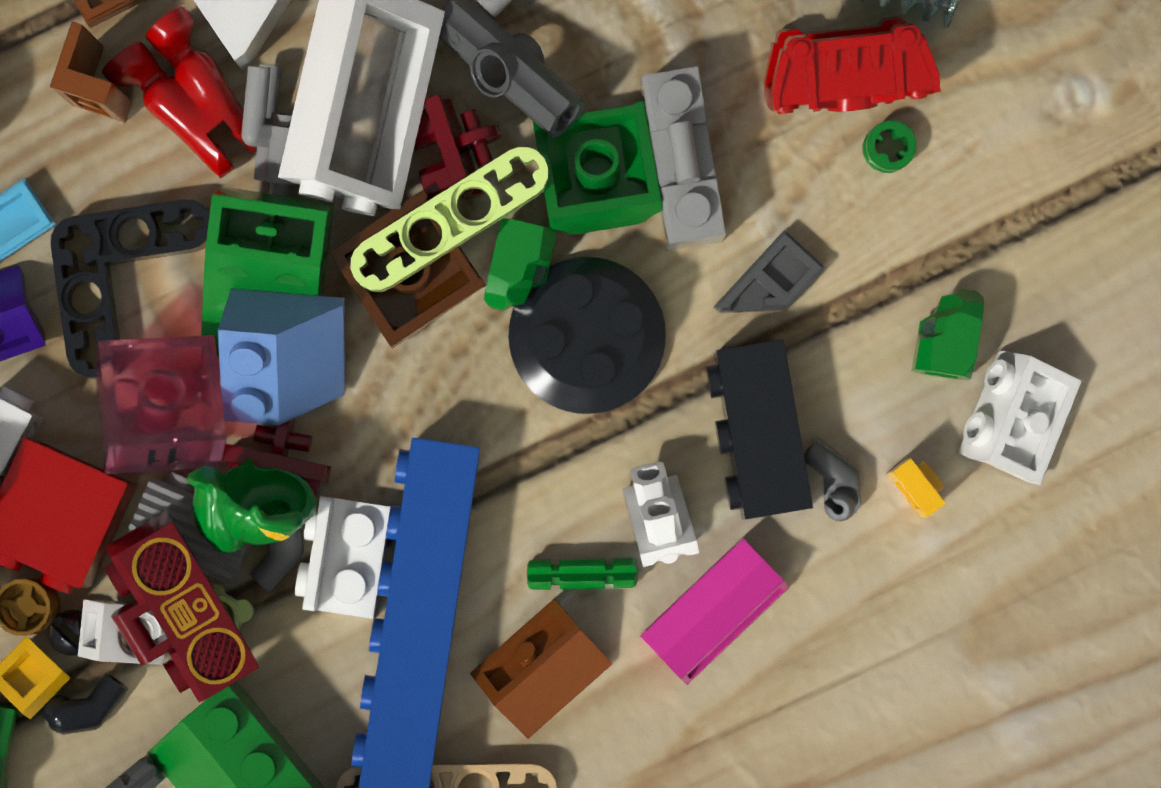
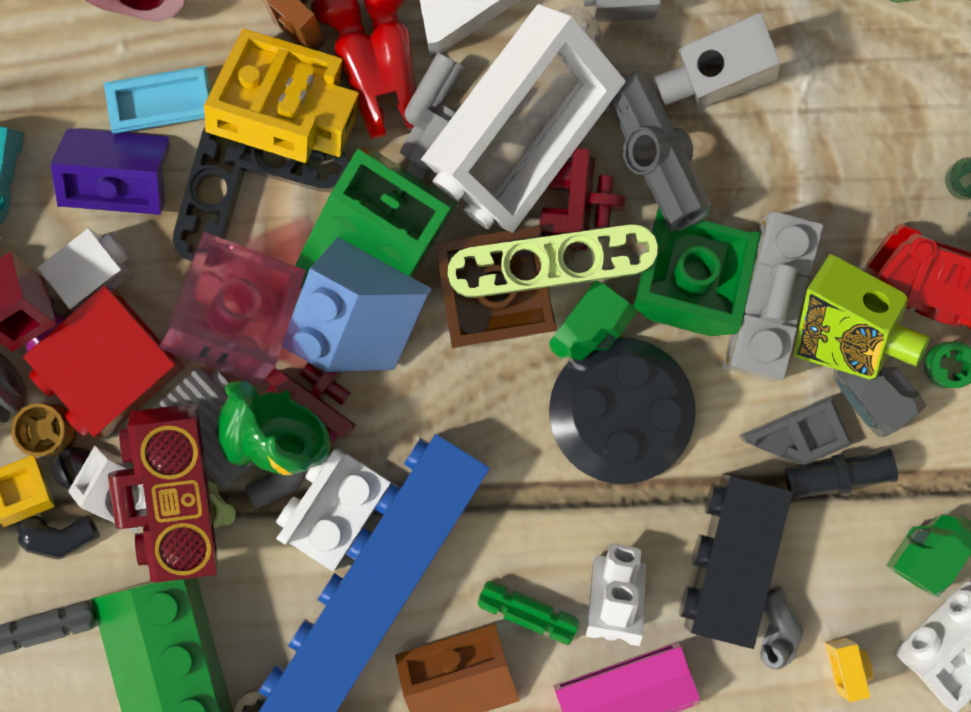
camera: 20 degrees right, 0 degrees up
none -> yellow piece [204,28,359,163]
none -> black pin [785,448,898,502]
none -> lime torso [793,254,930,380]
none -> dark grey rock [832,367,927,437]

